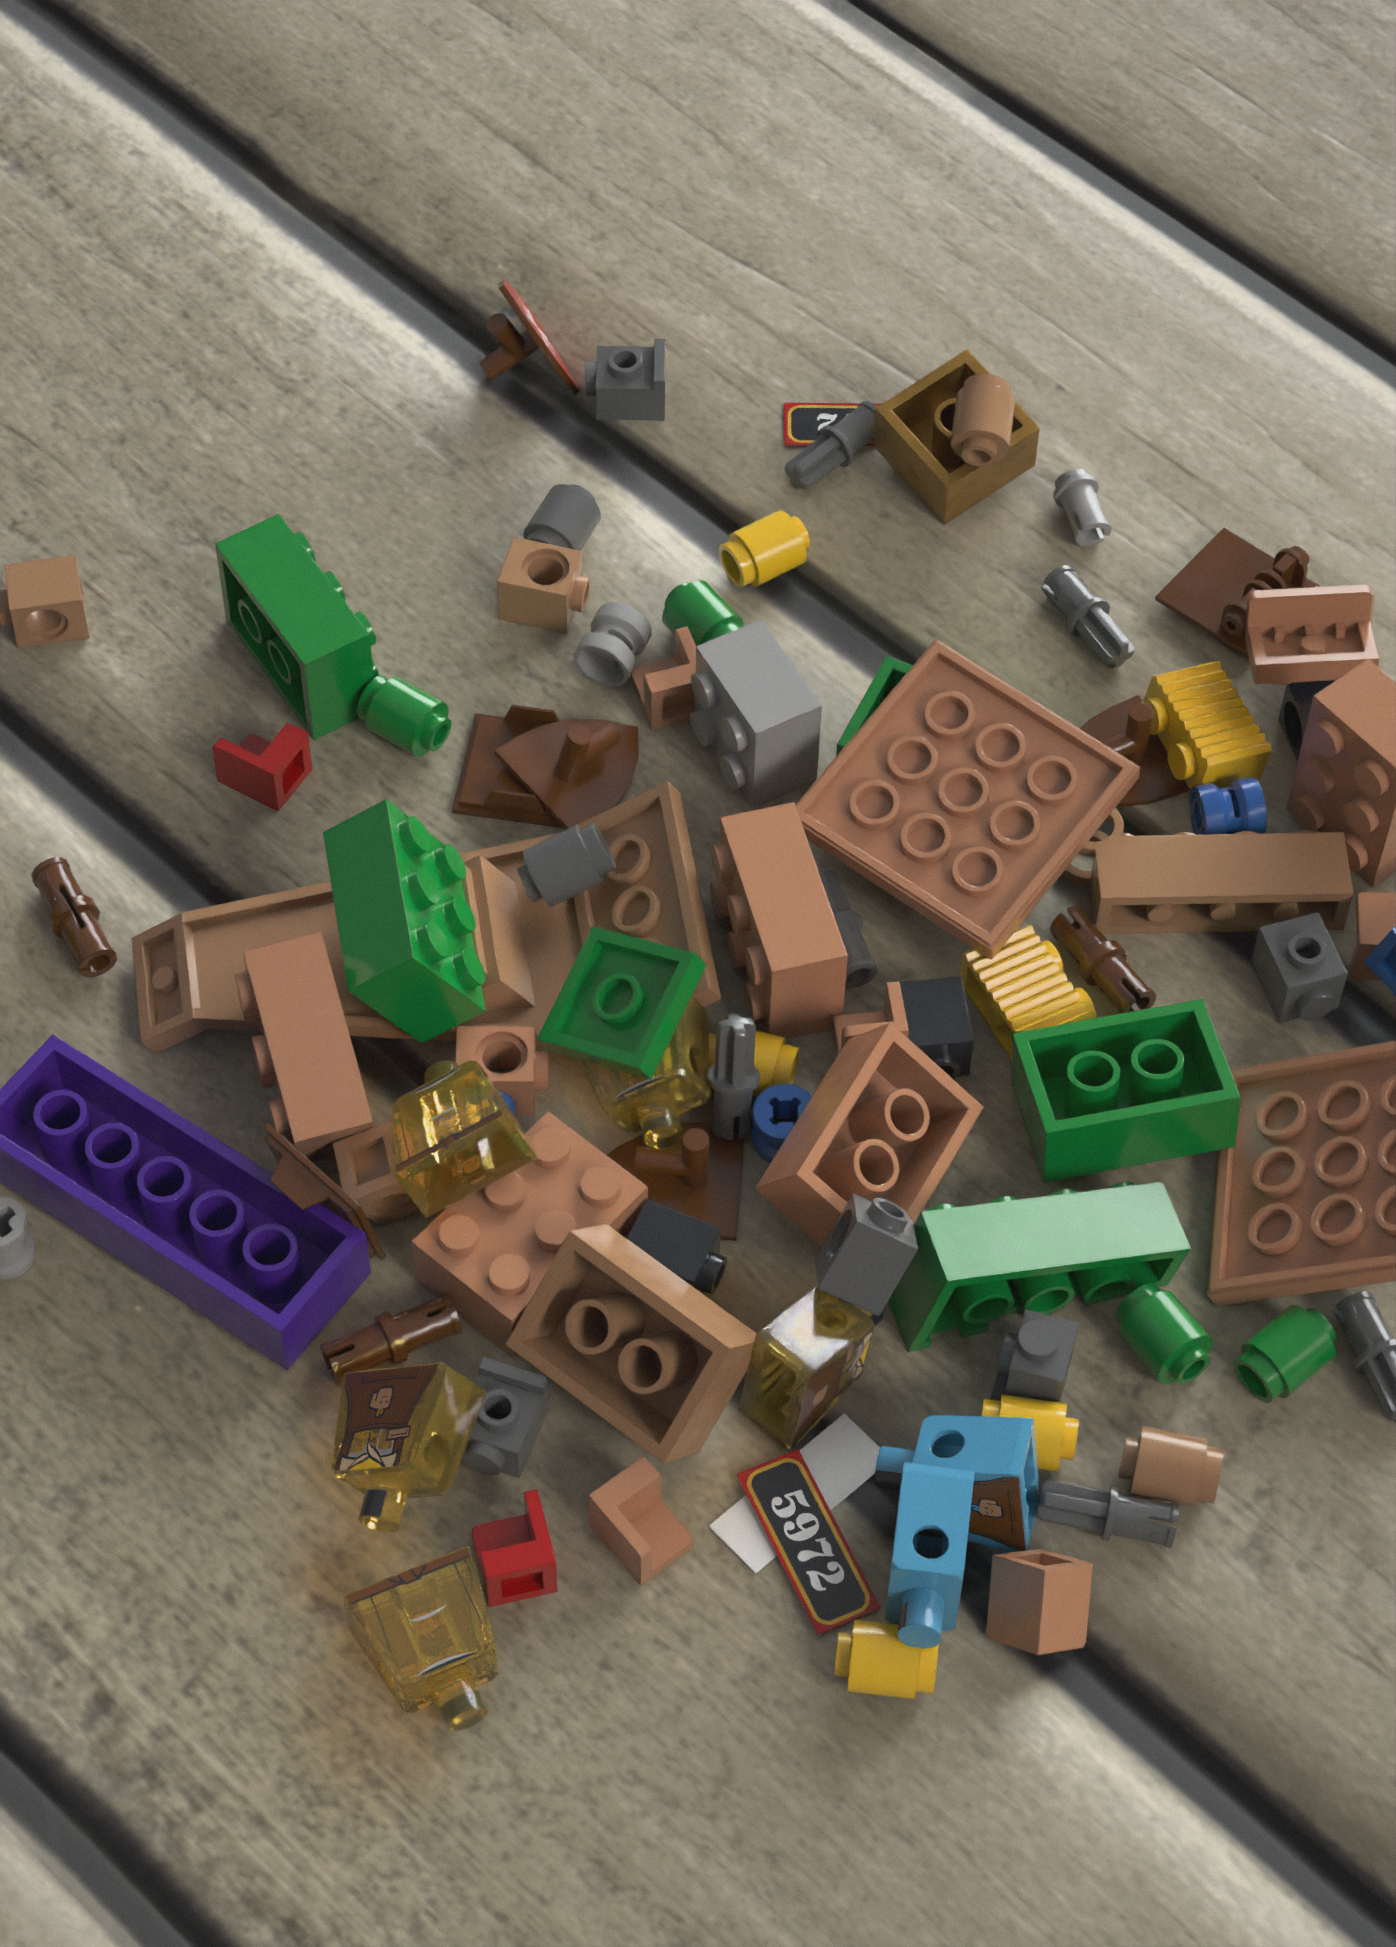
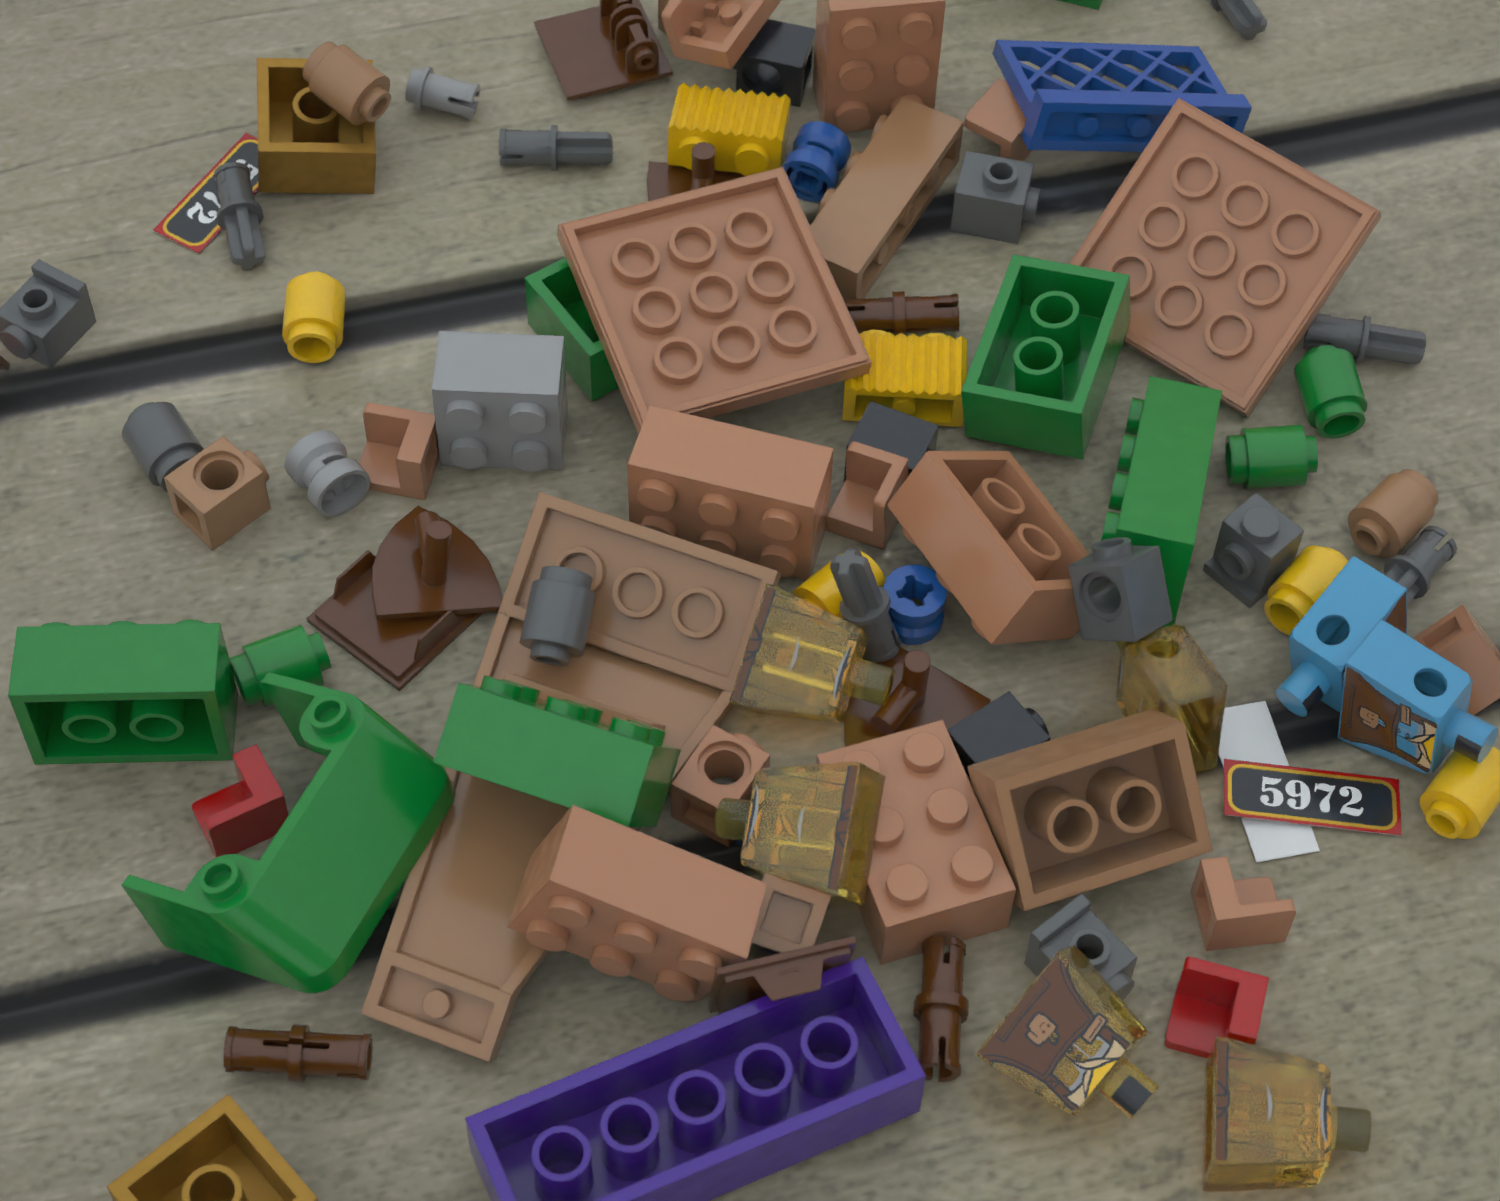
camera: 60 degrees left, 0 degrees up
green tile [537,926,707,1080] -> none
green brick [662,580,744,646] -> none
none -> green windscreen [121,672,455,993]

